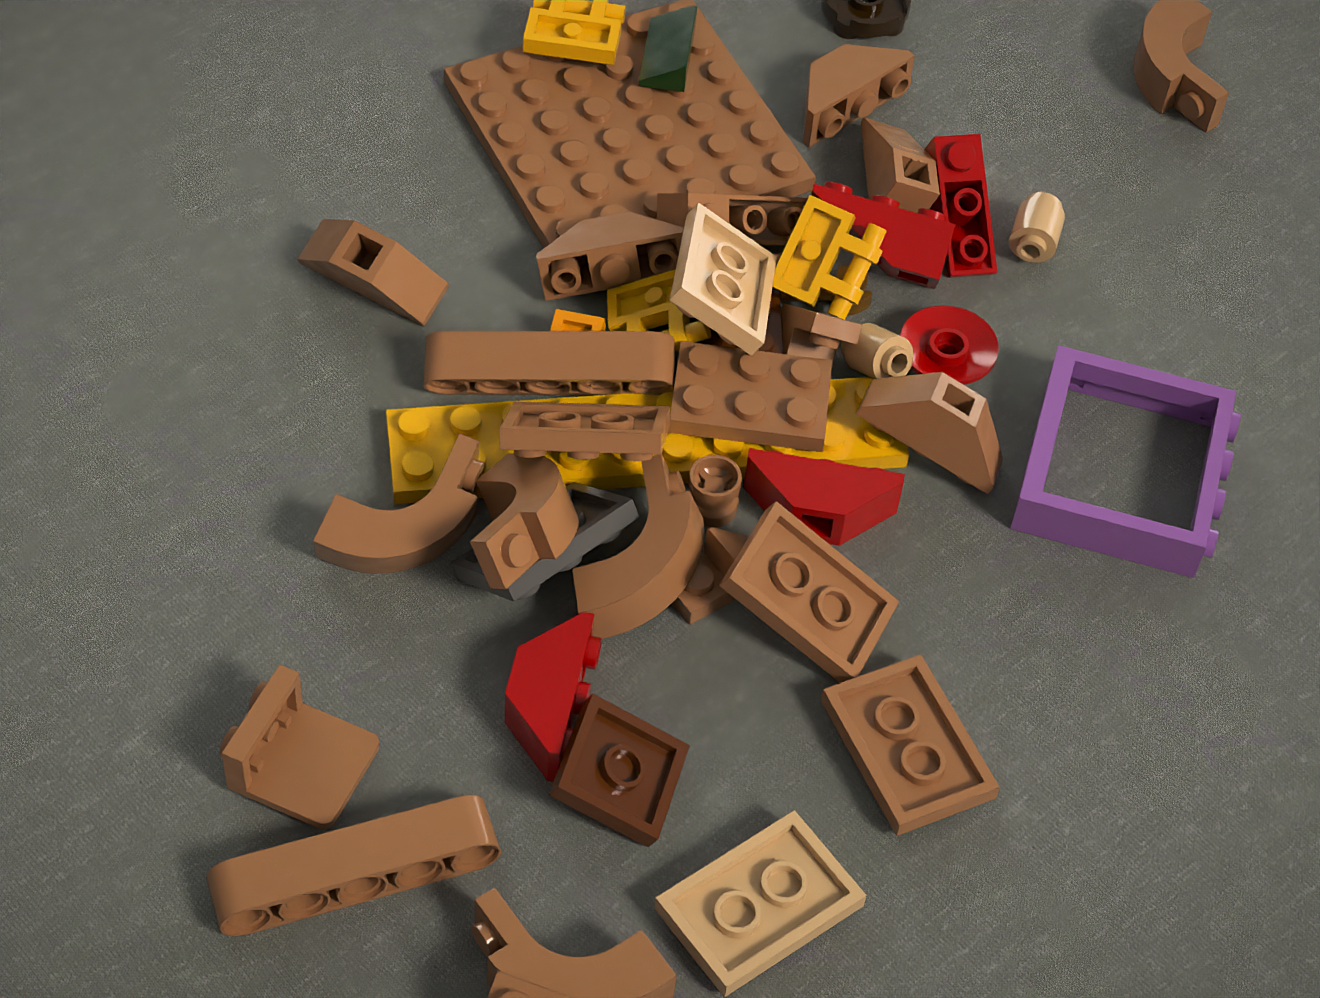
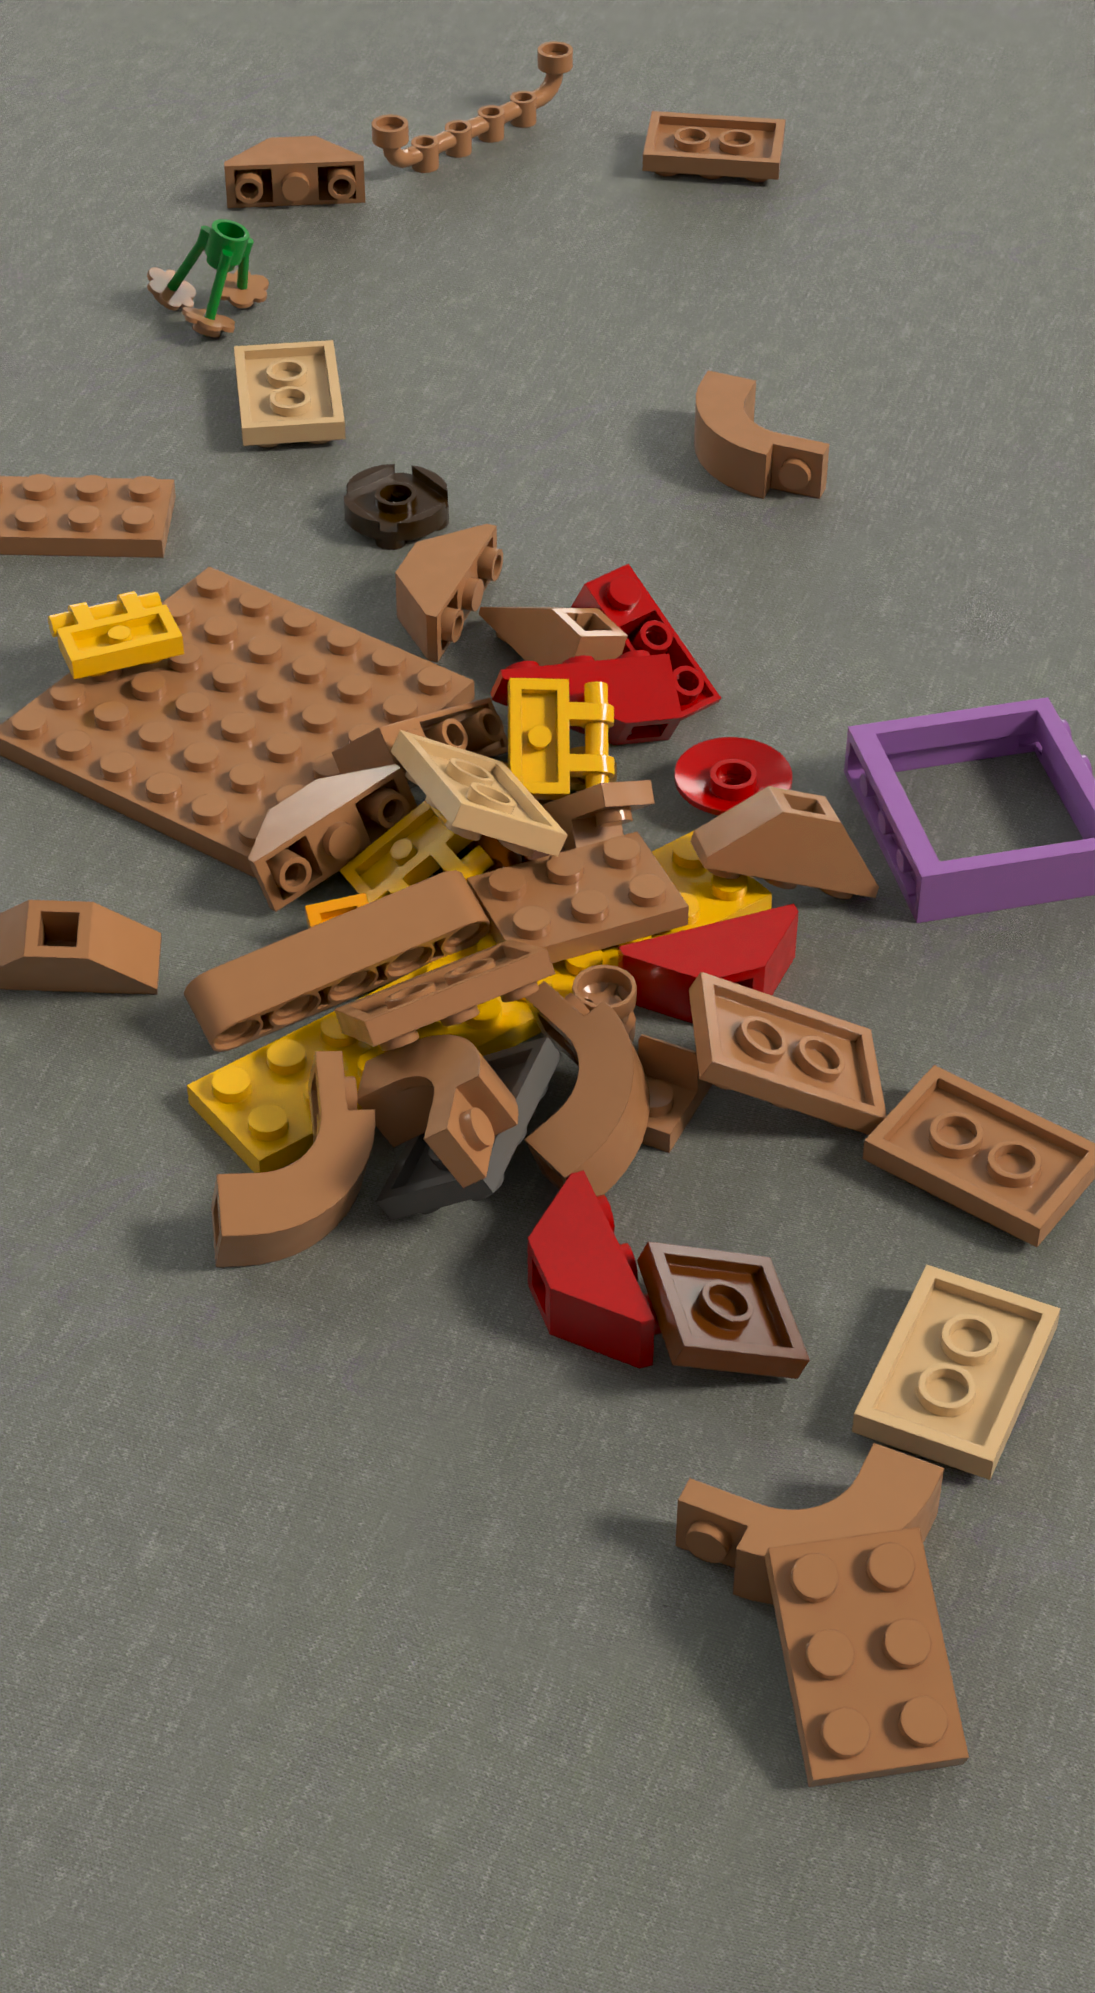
camera: 25 degrees left, 10 degrees down
medium nougat beam [206,795,502,936] -> none
medium nougat bracket [220,664,379,829] -> none
dark green slope [638,5,697,92] -> none
tan brick [841,323,913,379] -> none
tan brick [1009,192,1065,263] -> none

